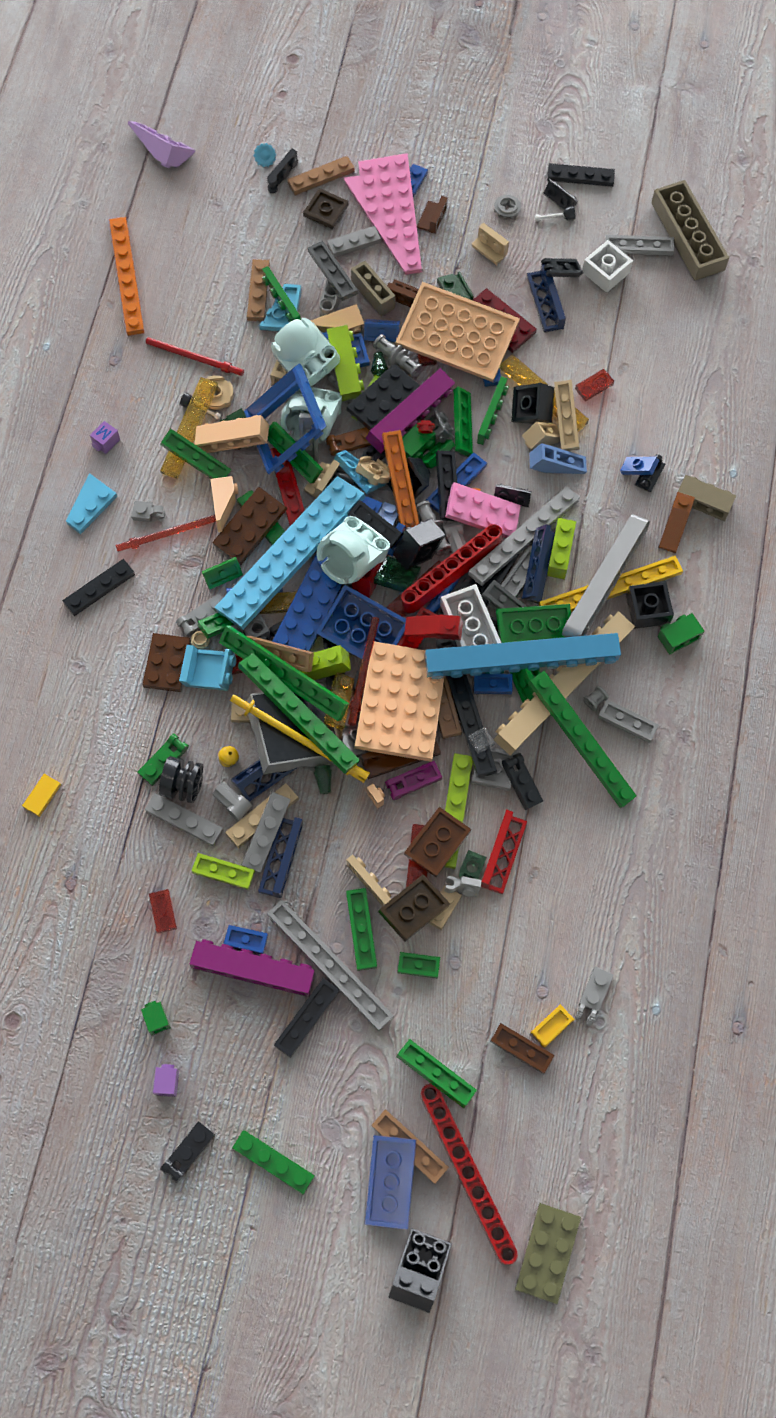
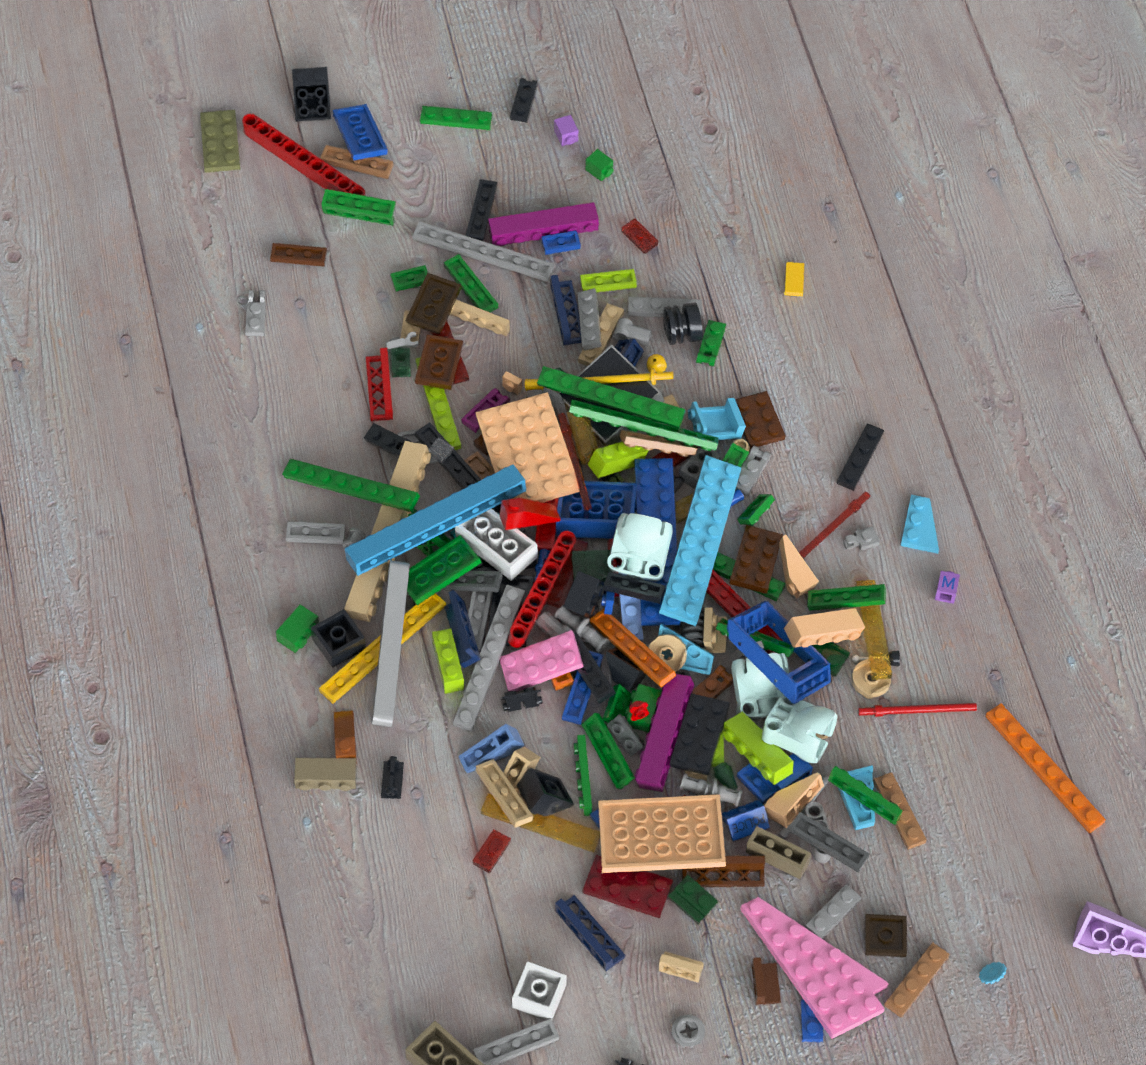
camera: 155 degrees right, 10 degrees down
black plate [267,148,298,194] -> none
yellow tile [530,1004,575,1048] -> none
hinge [534,206,576,222] -> none
black hinge [541,258,583,277] -> none
plate [620,456,659,475] -> none

